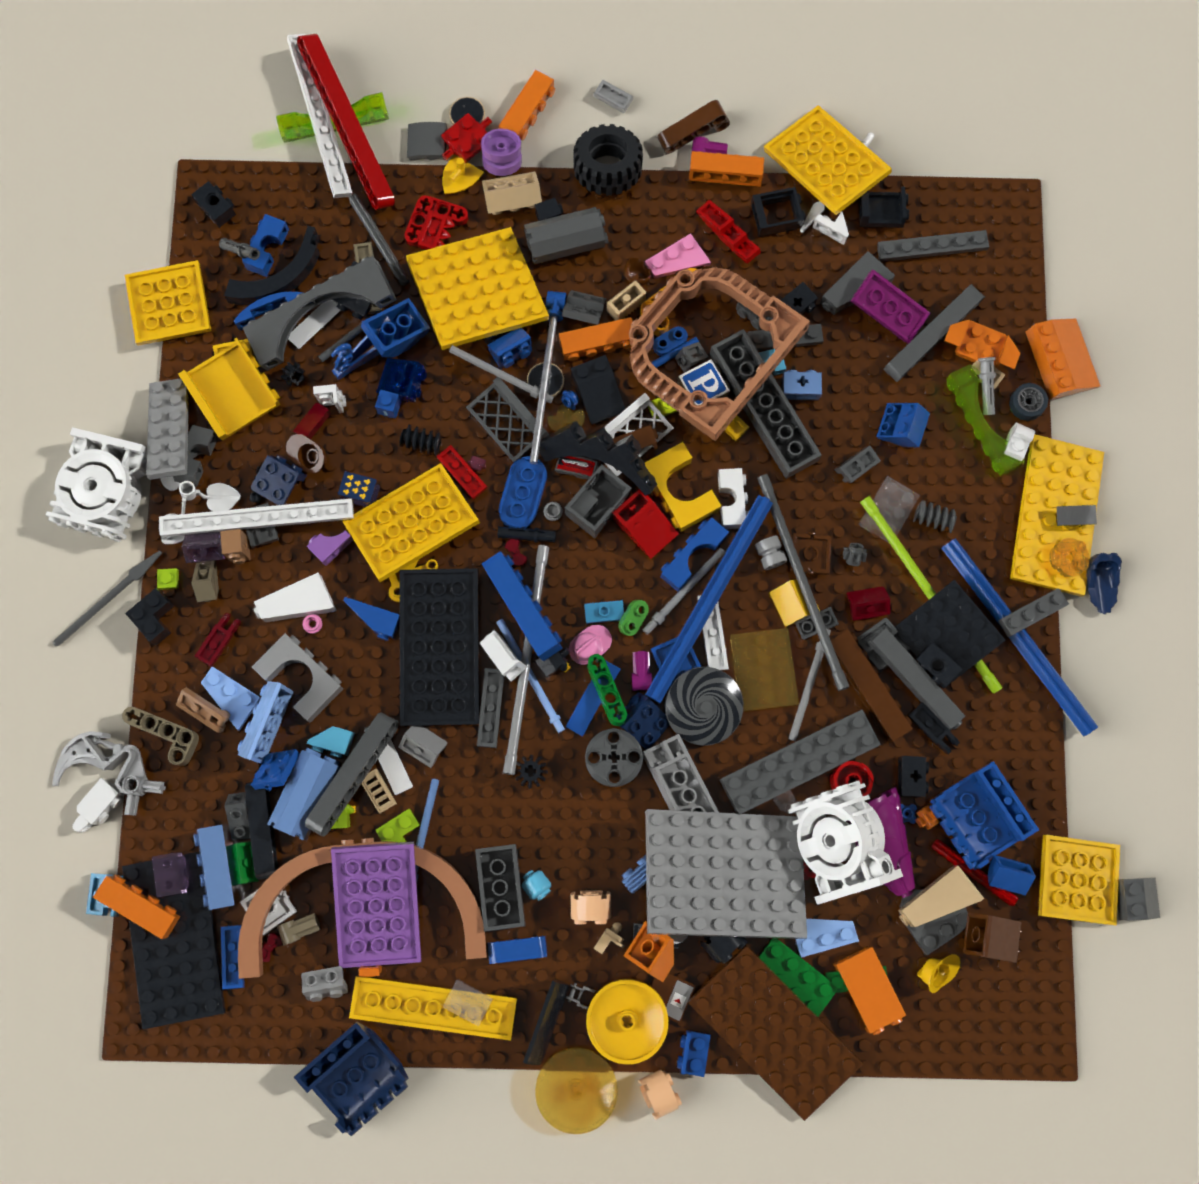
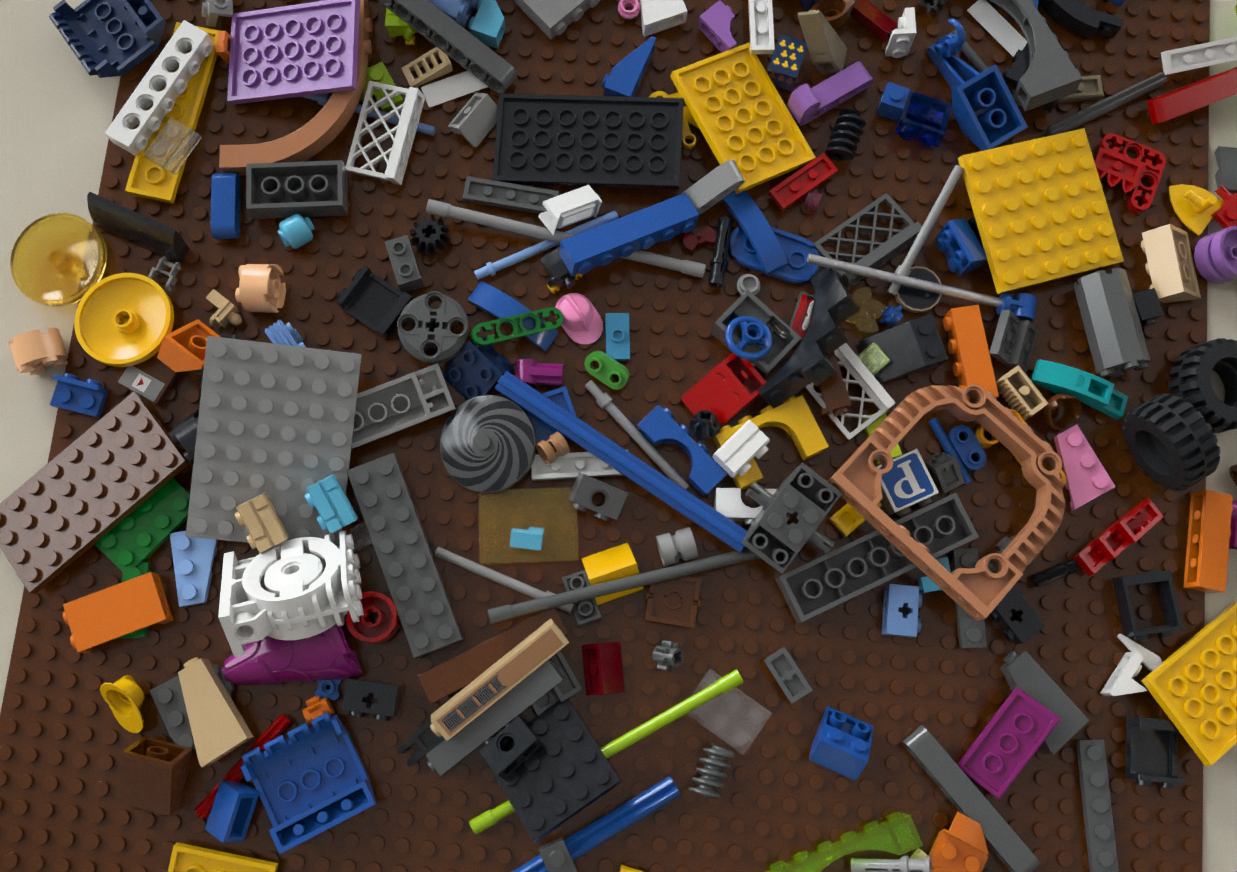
camera: 90 degrees right, 0 degrees up
none -> white brick [105,20,214,156]
none -> tan brick [235,492,289,553]
none -> medium azure brick [304,473,358,533]
none -> black panel [337,265,413,340]
none -> white fence [346,81,425,185]
none -> dark grey brick [385,235,425,293]
none -> brick [430,618,569,741]
none -> medium azure piece [510,527,544,550]
none -> medium nougat wheel [536,432,570,465]
none -> dark grey brick [568,472,628,521]
none -> light grey beam [682,160,745,214]
none -> black gear [689,410,721,441]
none -> white brick [713,420,770,478]
none -> blue slope [722,191,788,275]
none -> blue piece [725,316,773,361]
none -> dark grey slope [742,463,842,574]
none -> medium lavender beam [787,61,874,126]
none -> dark tan slope [798,10,848,74]
none -> yellowish green tile [858,342,891,376]
none -> black axle [1030,559,1079,587]
none -> teal slope [1031,359,1128,420]
none -> black tyre [1122,393,1220,491]

